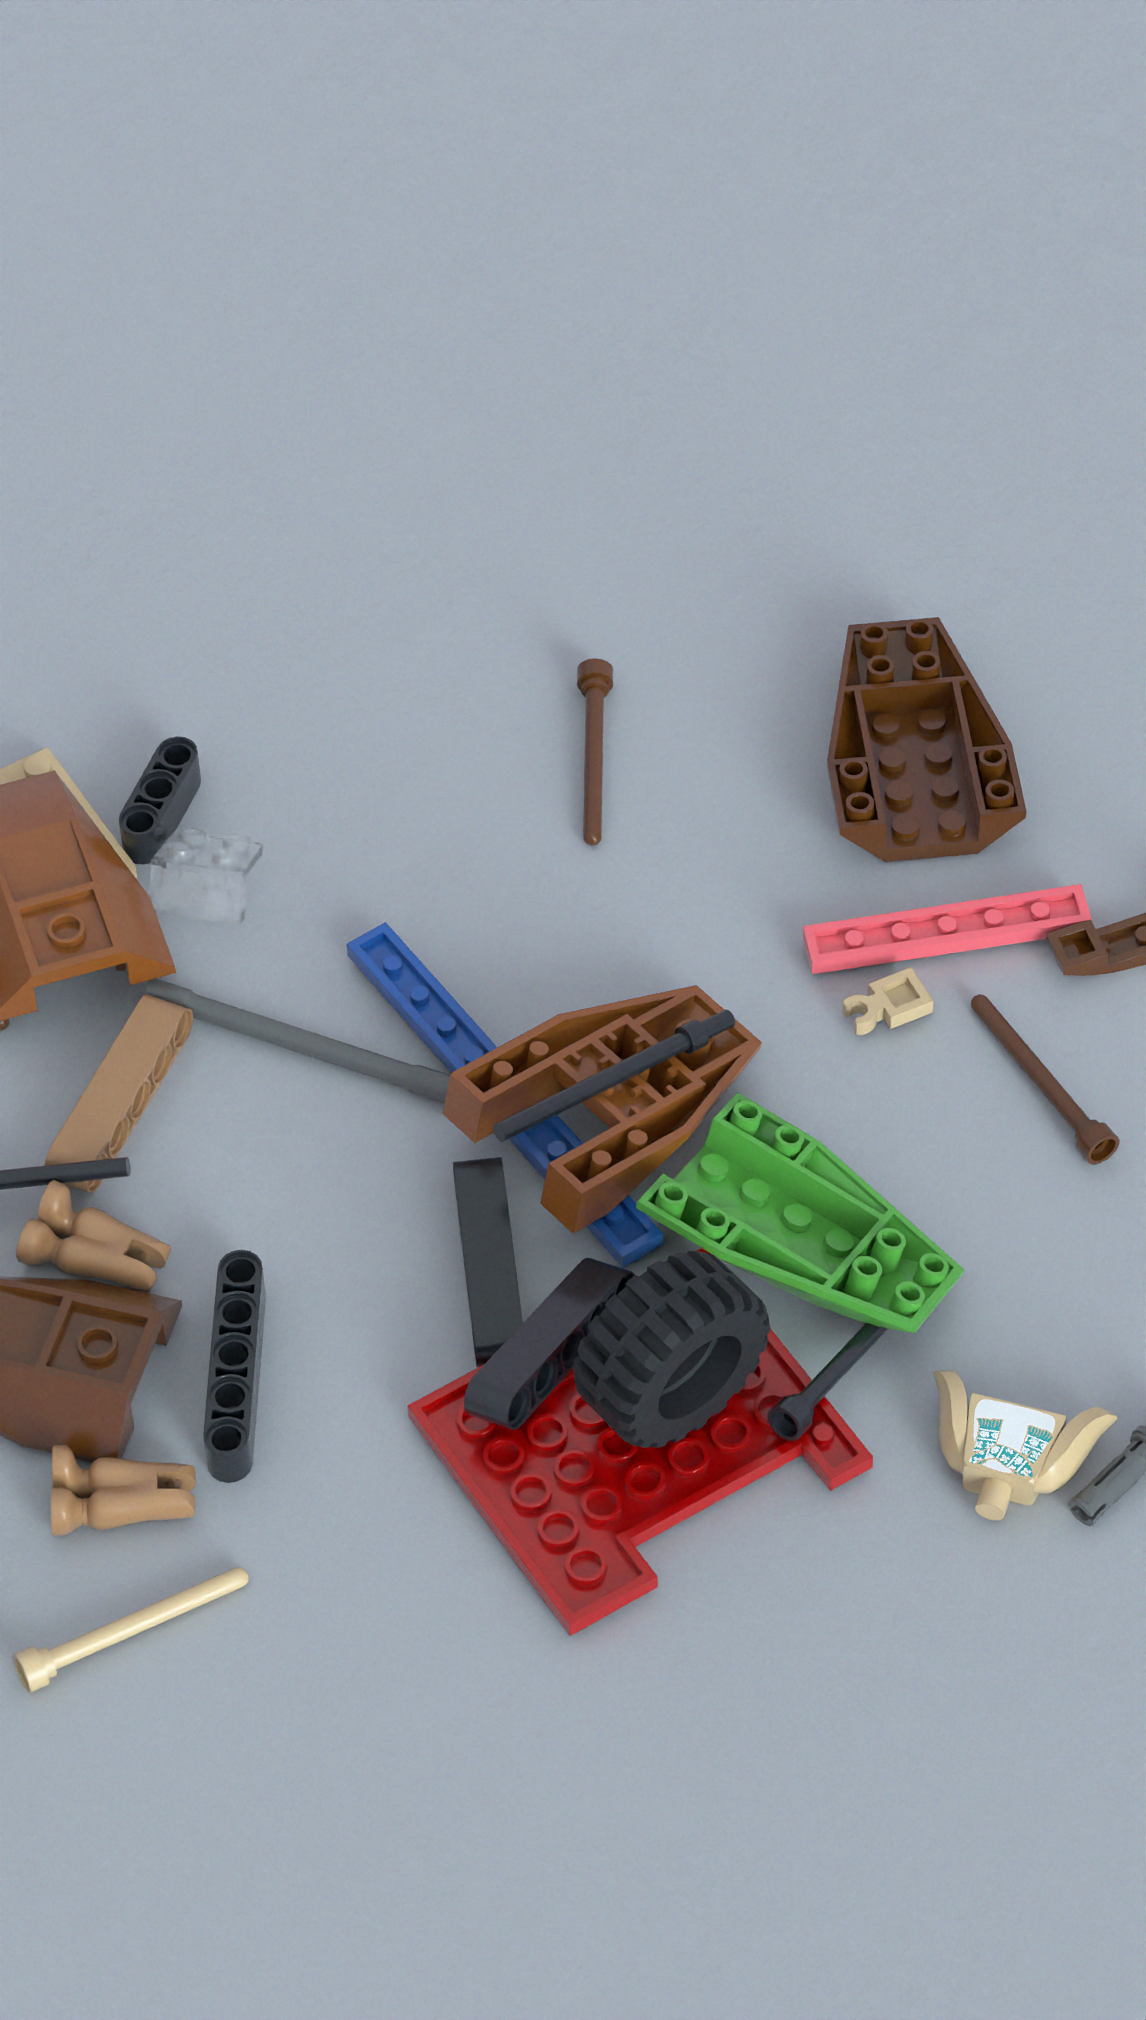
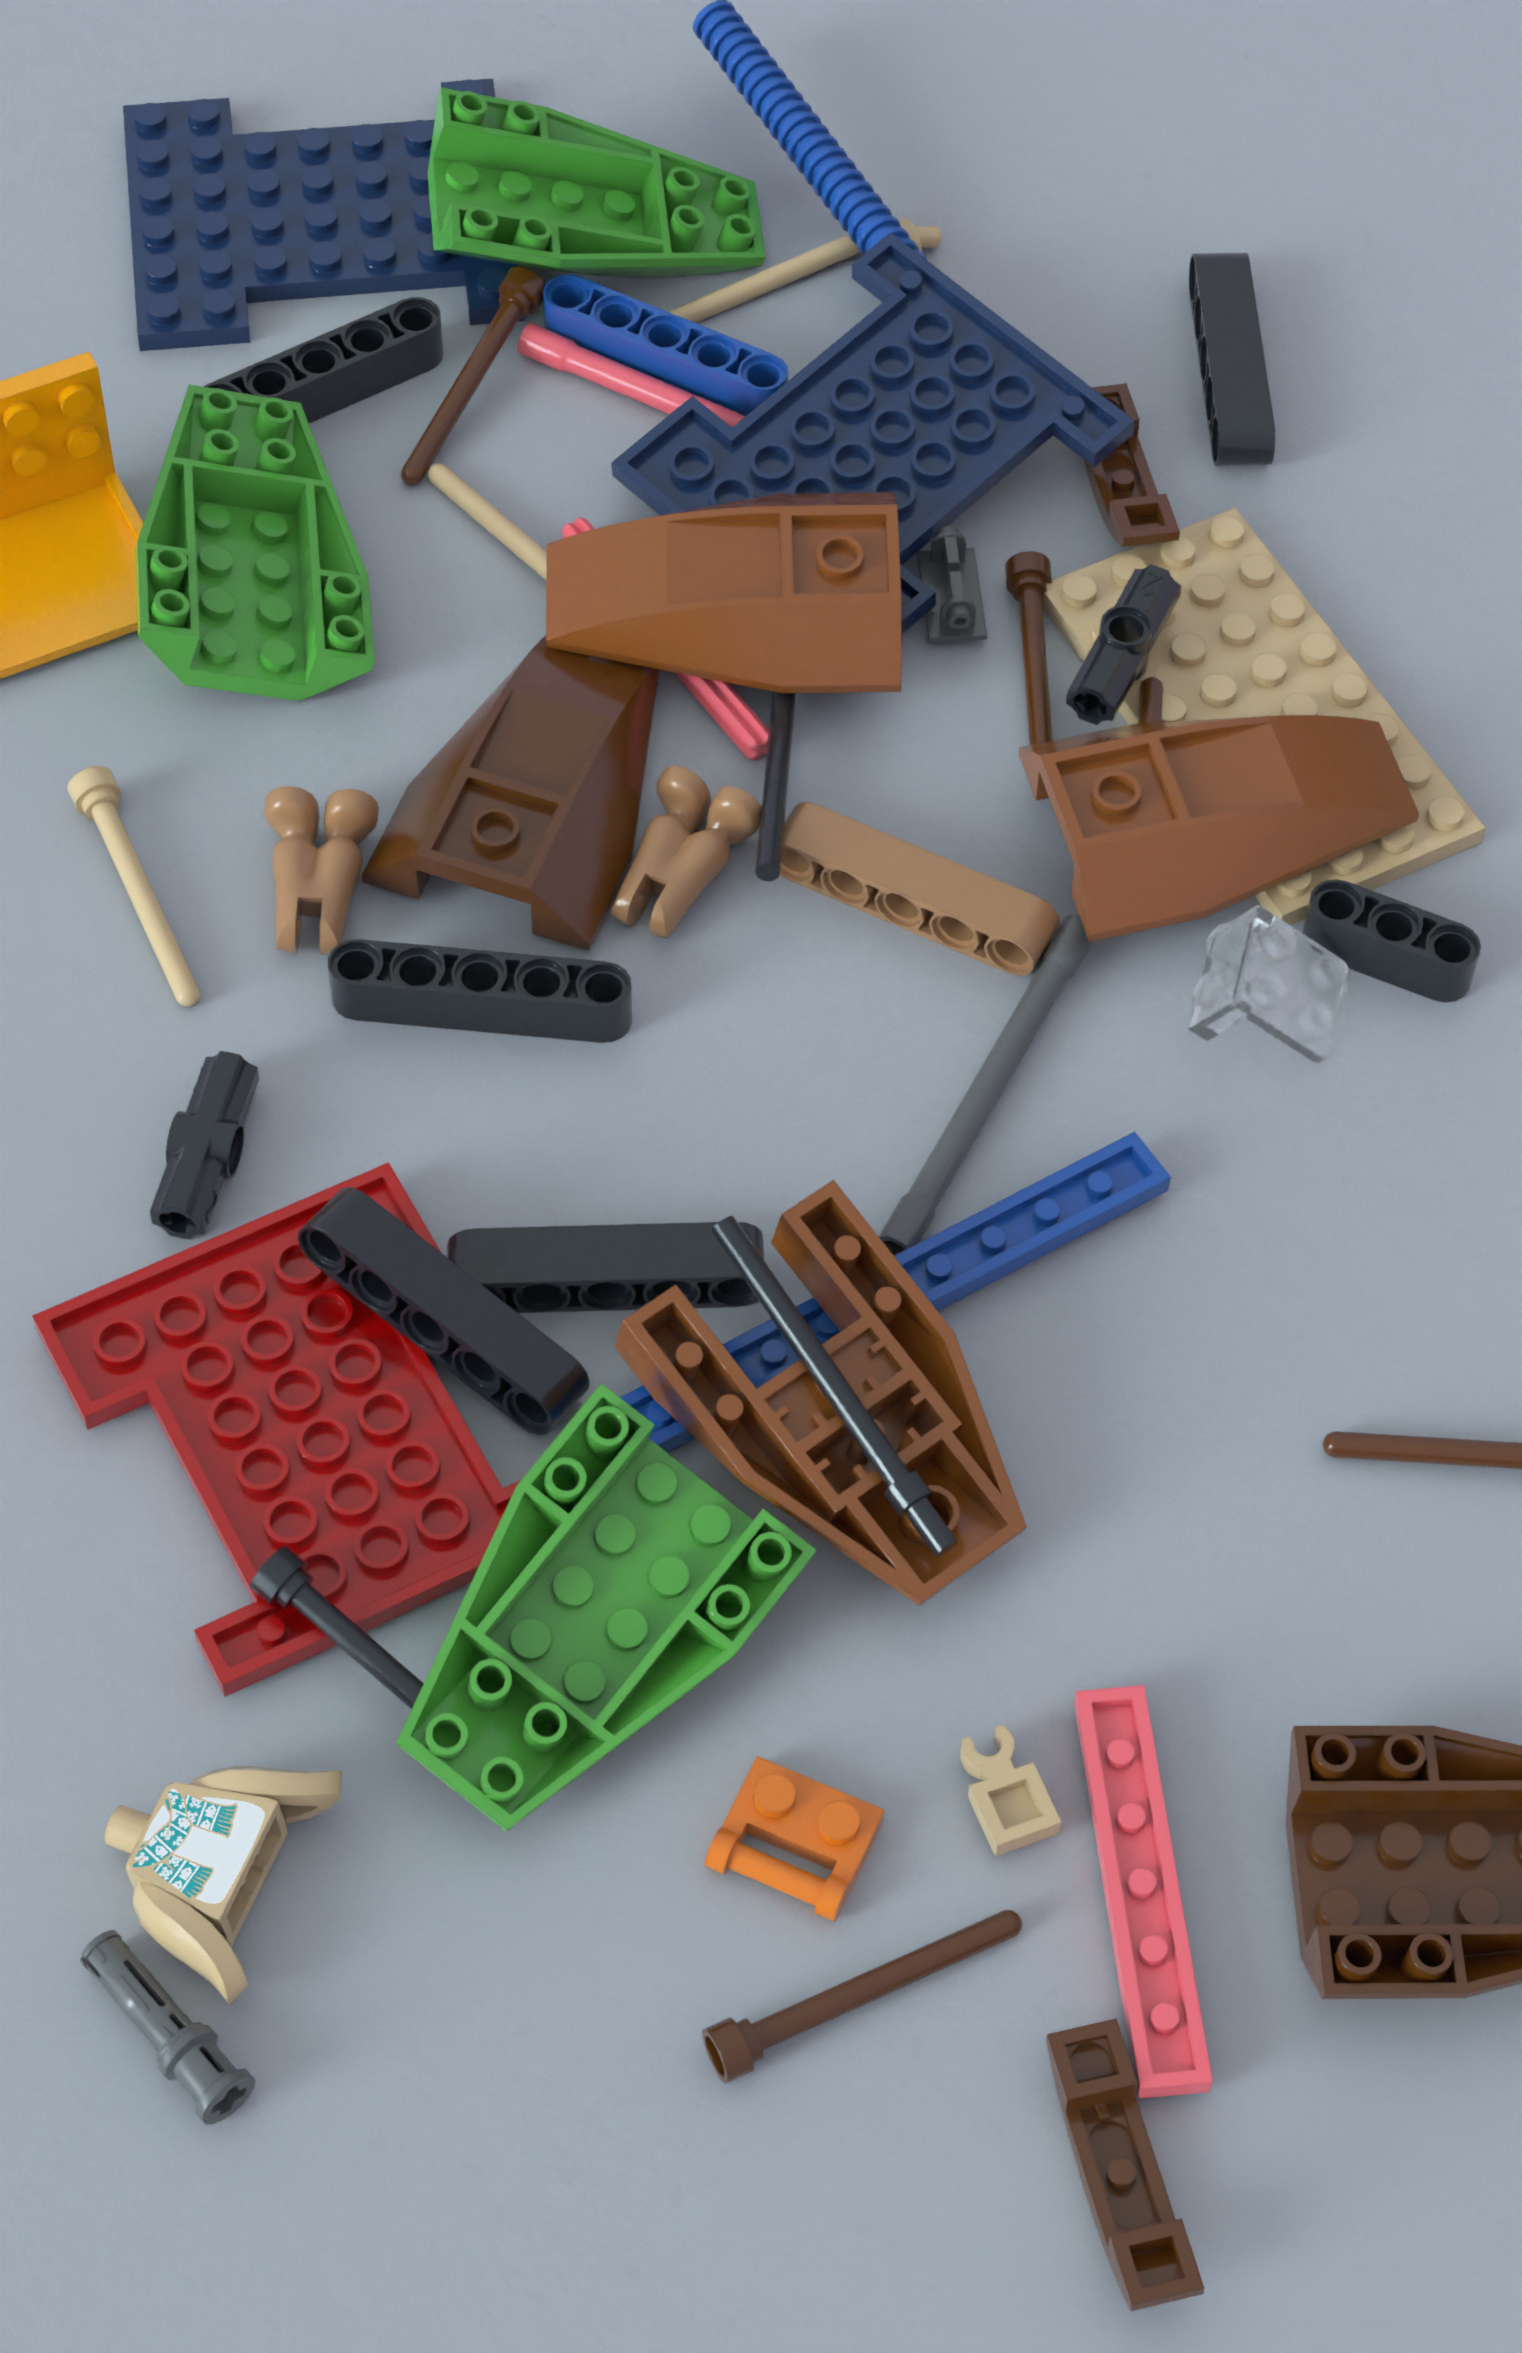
camera: 90 degrees right, 5 degrees up
black tyre [573,1251,770,1448] -> none
none -> black piece [150,1051,259,1240]
none -> orange plate [704,1756,885,1922]

